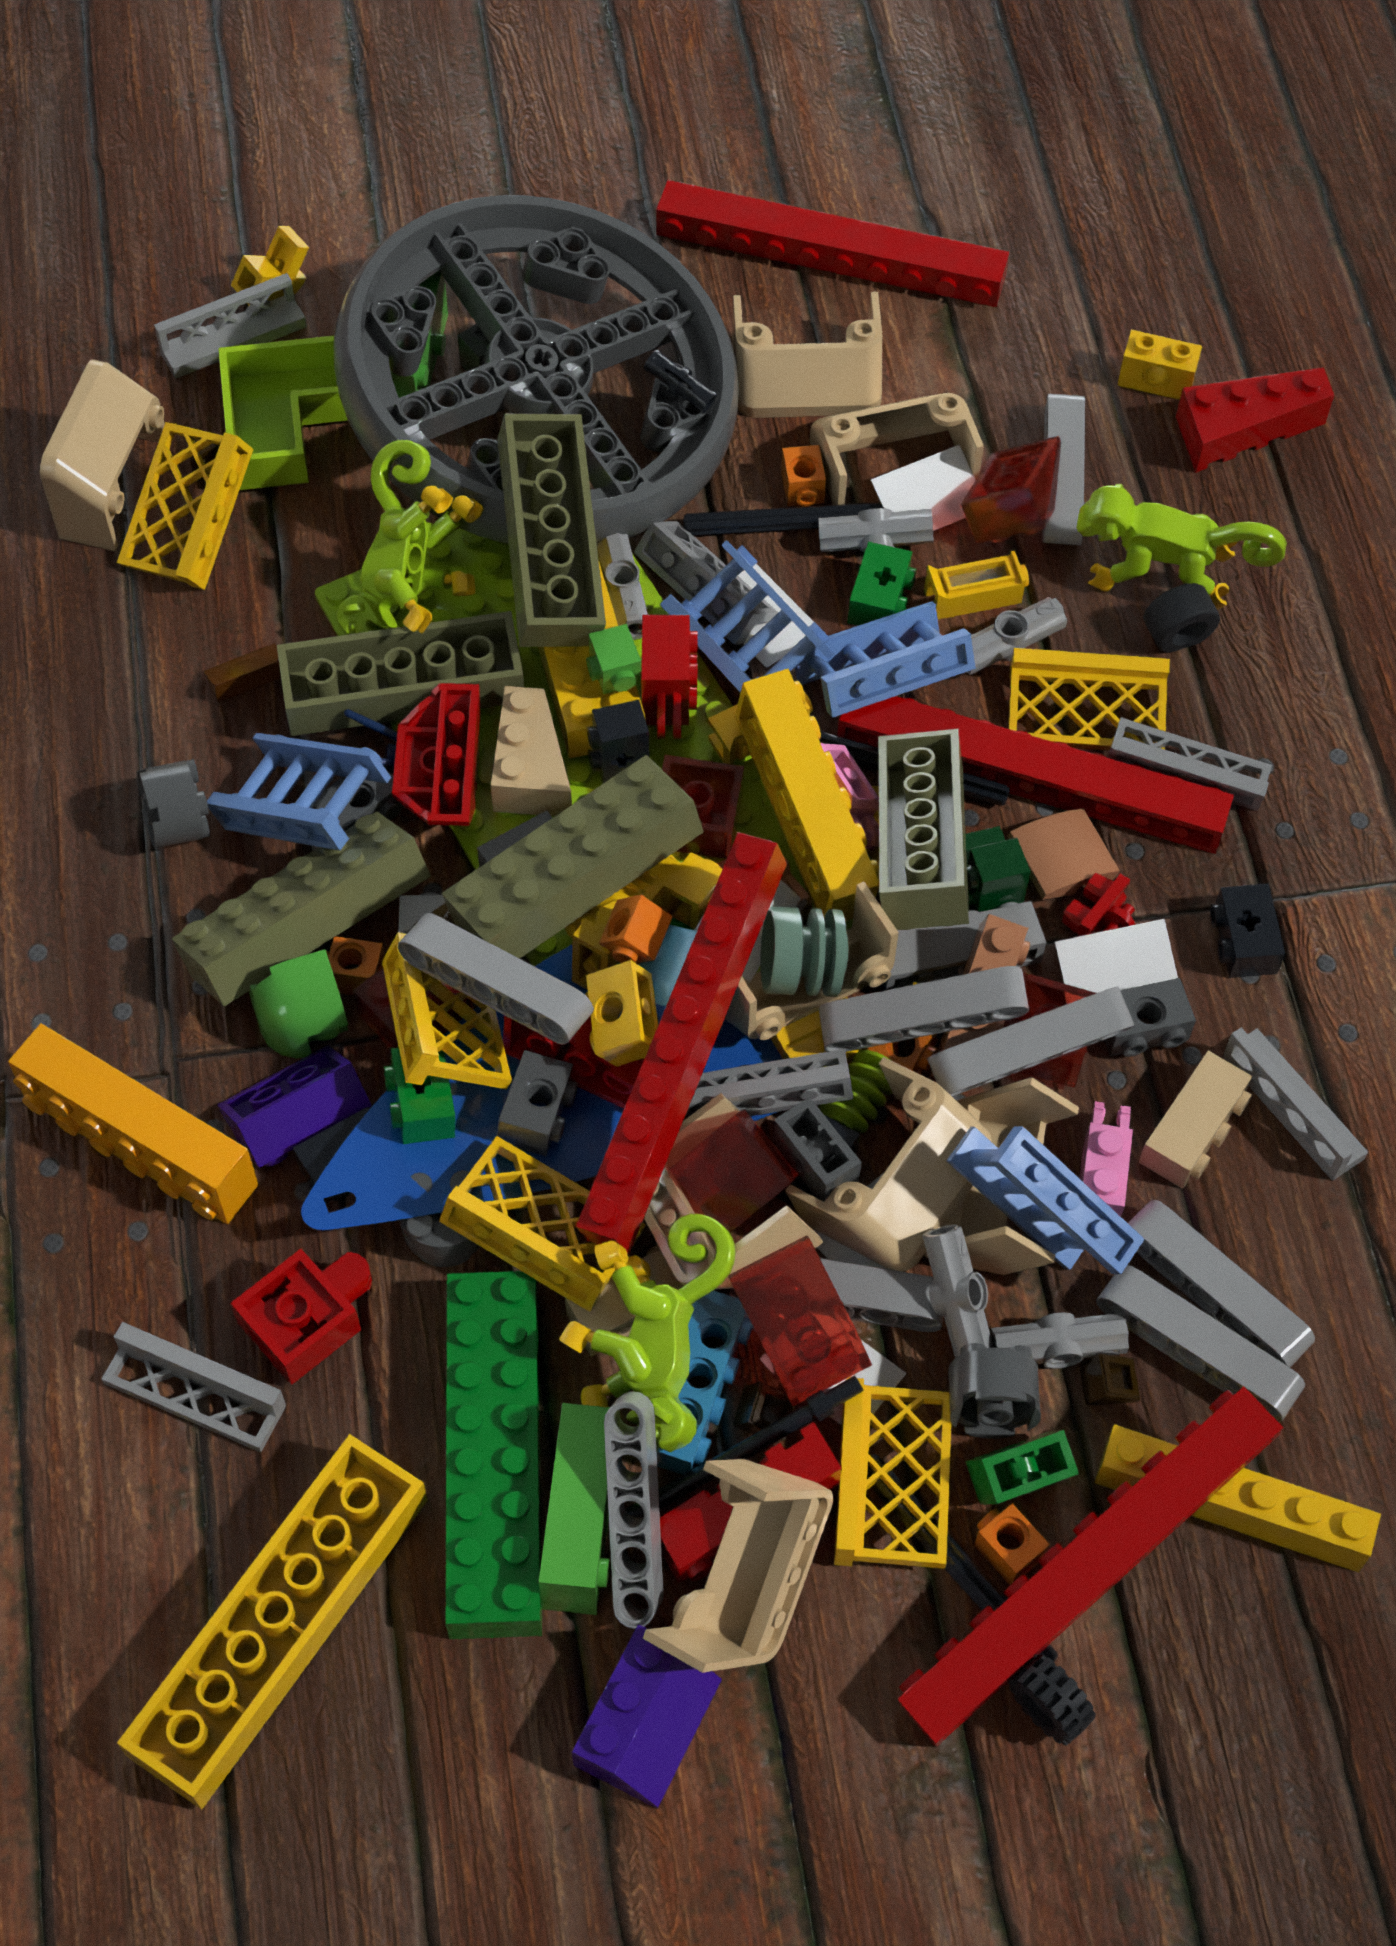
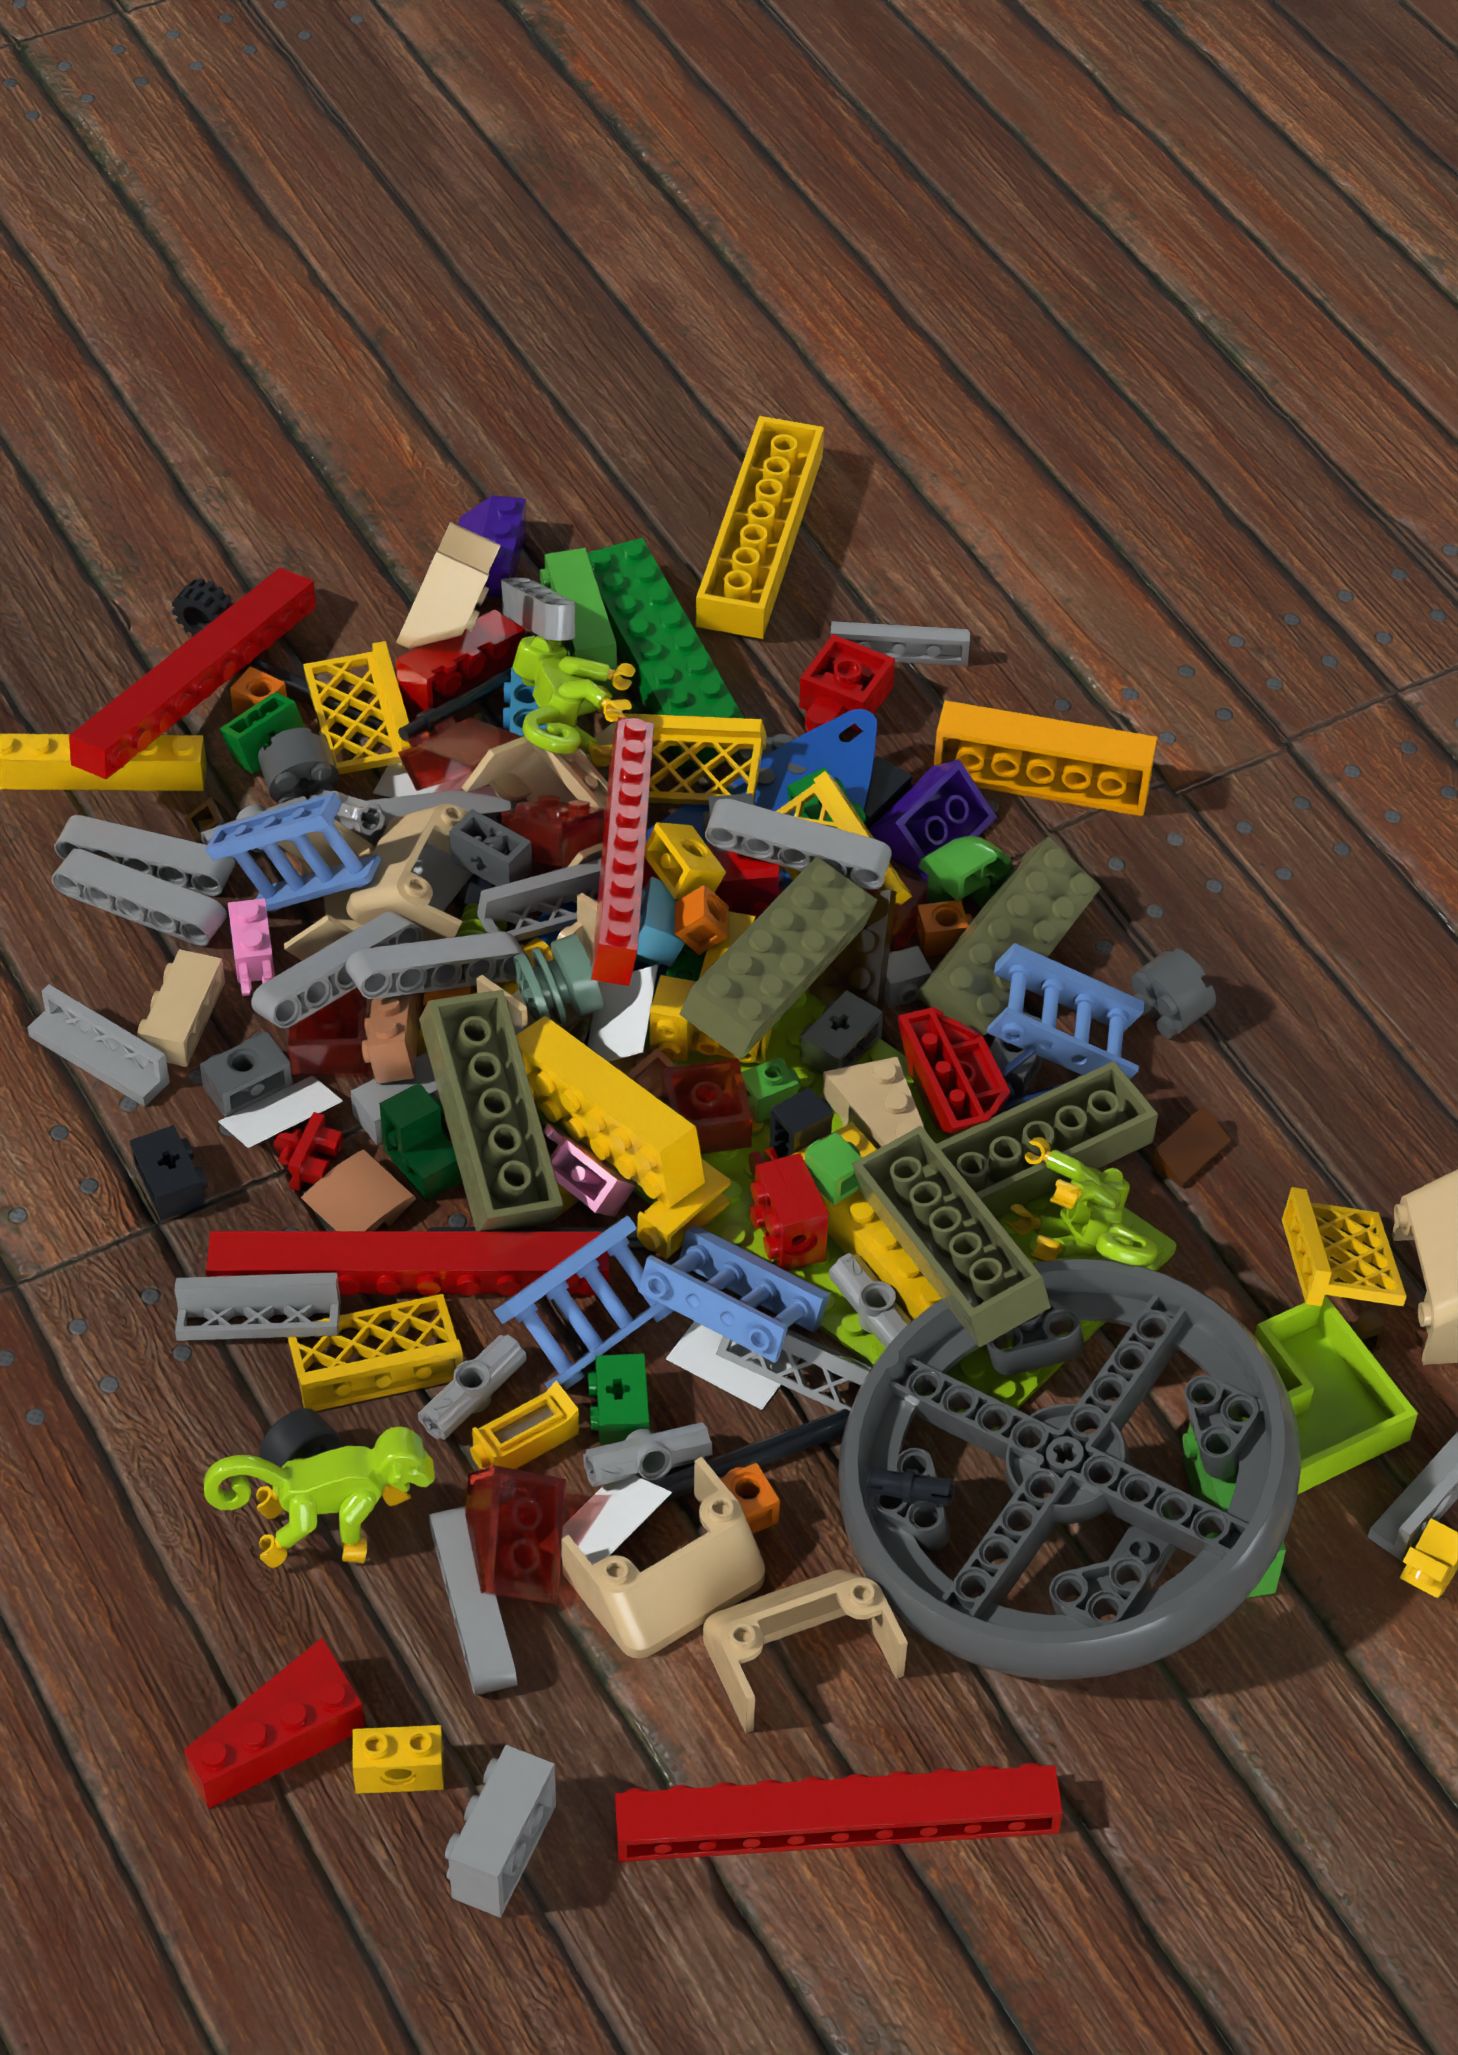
camera: 160 degrees right, 10 degrees down
none -> light grey brick [445,1745,556,1918]

